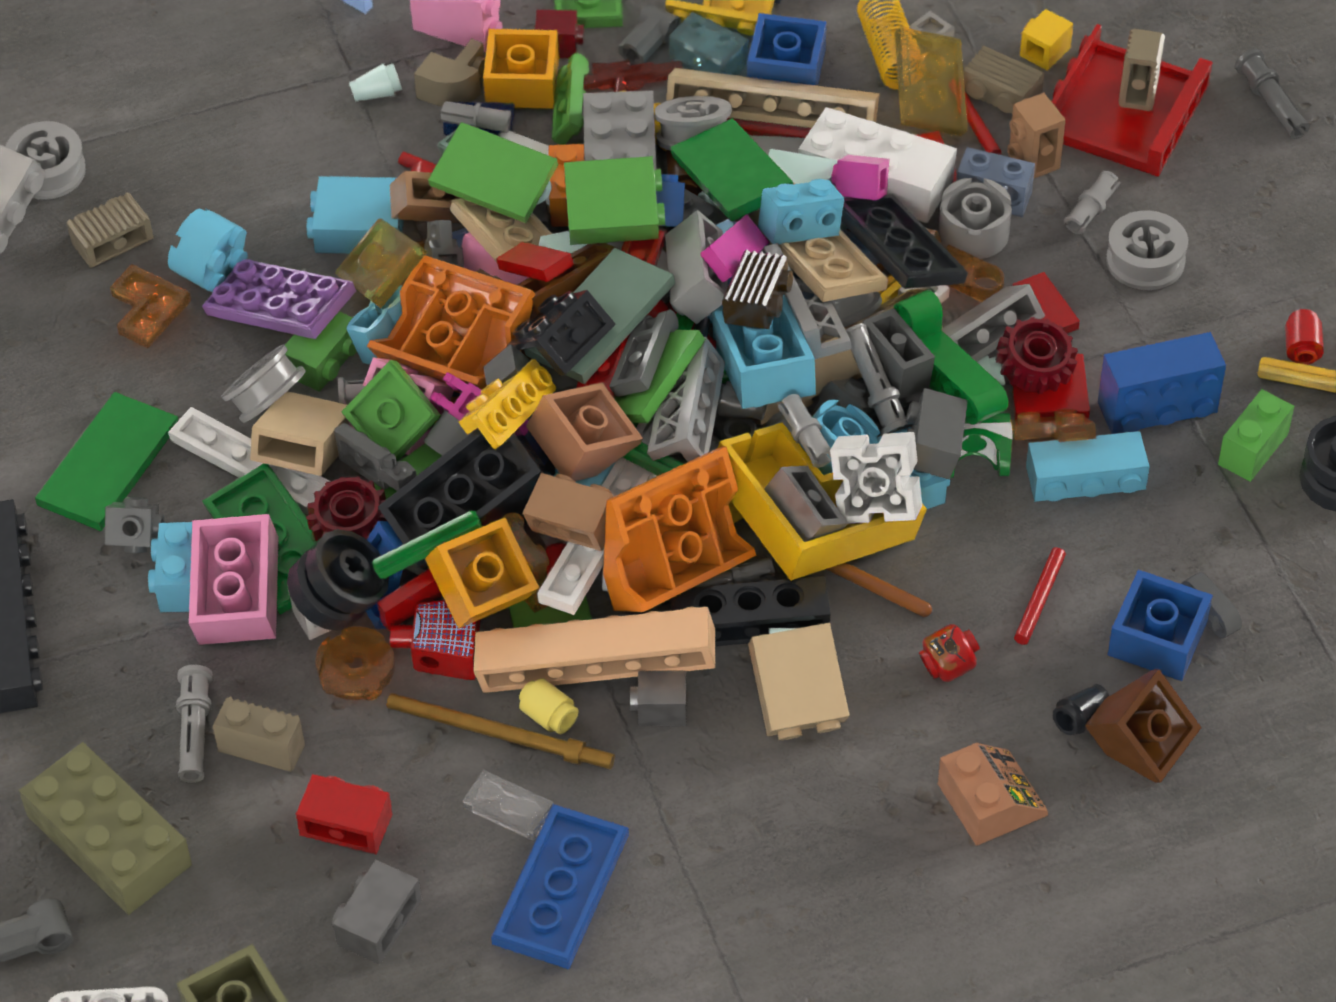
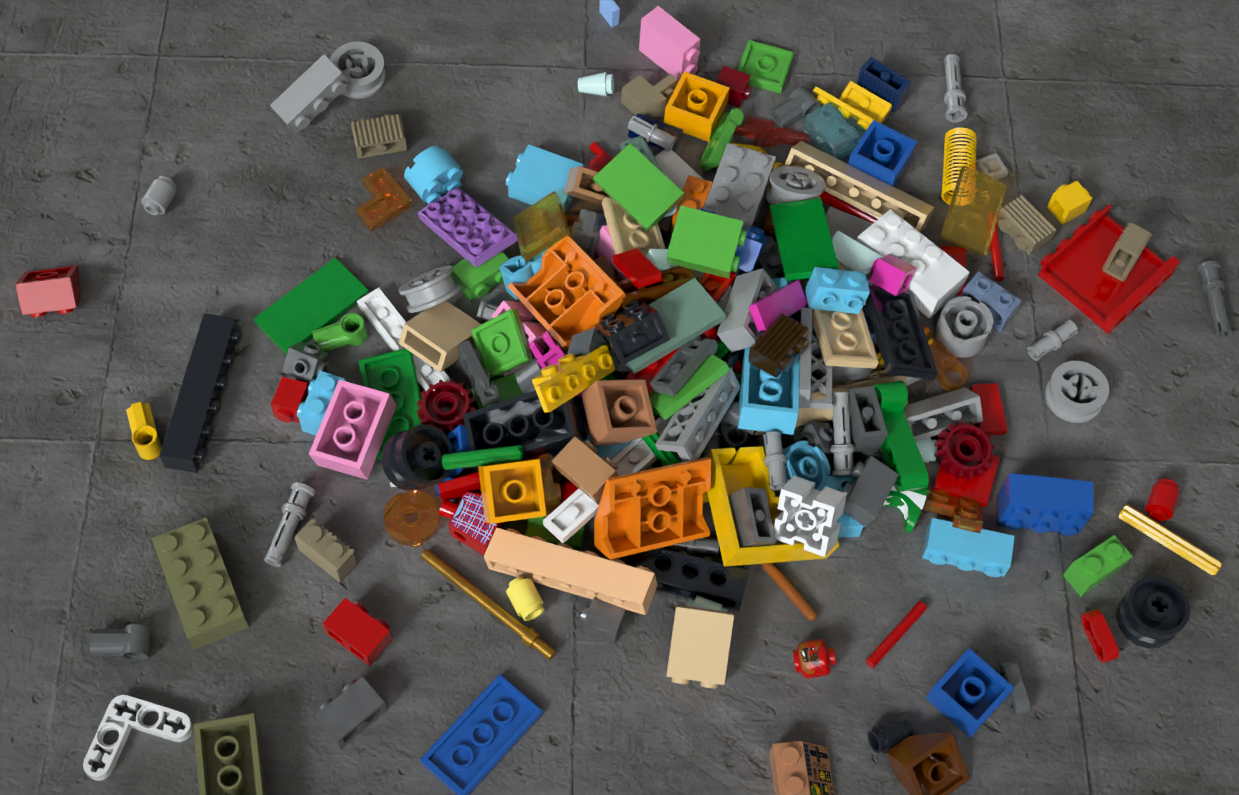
camera: 15 degrees right, 10 degrees up
clear plate [463,770,553,841] -> none
medium nougat brick [1007,93,1066,178] -> none
none -> red brick [271,376,309,423]
none -> bright green piece [312,313,368,352]
none -> red beam [1081,609,1119,663]

